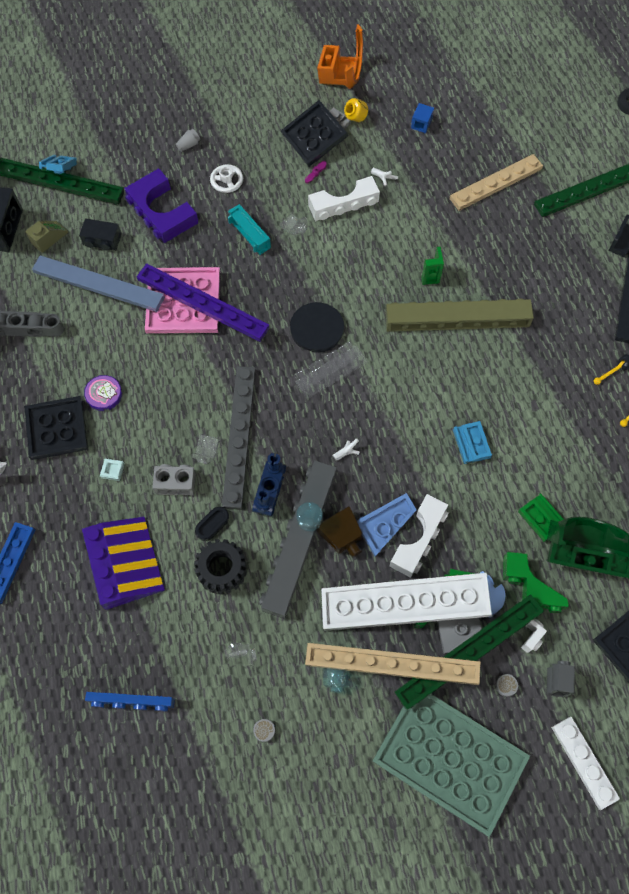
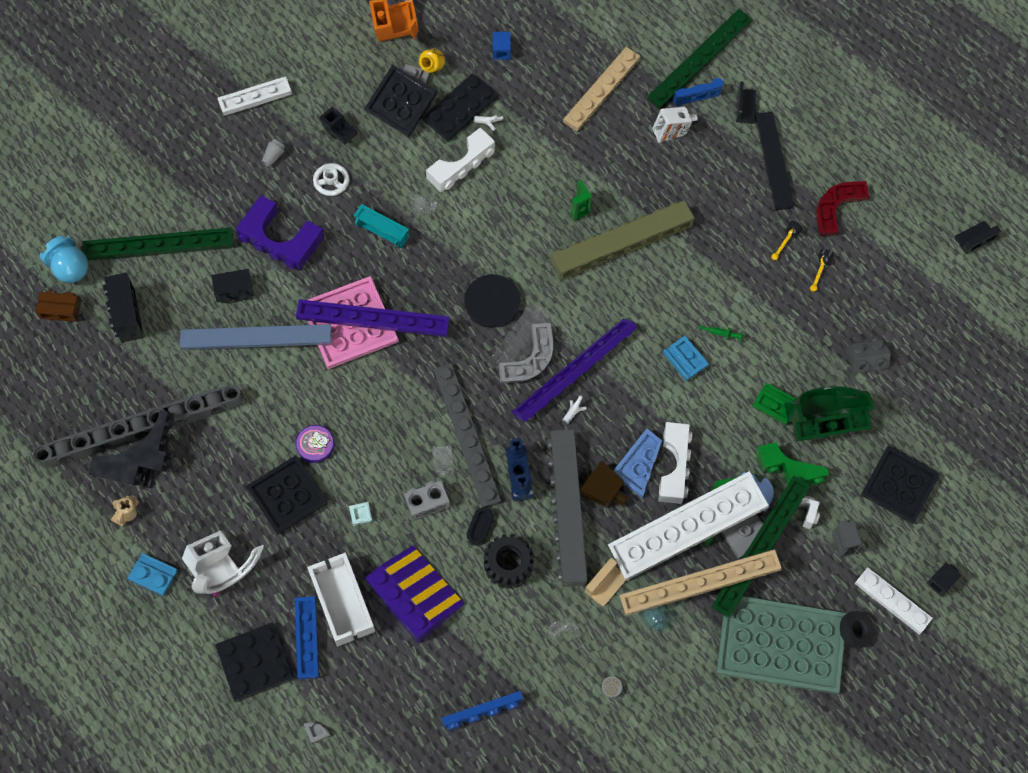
camera: 25 degrees left, 0 degrees up
olive slope [25,221,68,253] -> none
dark azure plate [39,155,77,174] -> none
clear light blue head [296,502,323,531] -> none
magenta piece [305,161,327,183] -> none
light grey tile [496,674,518,697] -> none
none -> white plate [218,76,292,116]
none -> white piece [307,553,375,647]
none -> black brick [319,107,358,145]
none -> black plate [422,73,498,142]
none -> light grey plate [498,323,553,383]
none -> dark purple plate [512,318,637,422]
none -> tan panel [585,558,626,607]
none -> white torso [652,107,698,143]
none -> blue plate [673,78,723,106]
none -> green piece [699,325,743,342]
none -> black tyre [840,611,874,648]

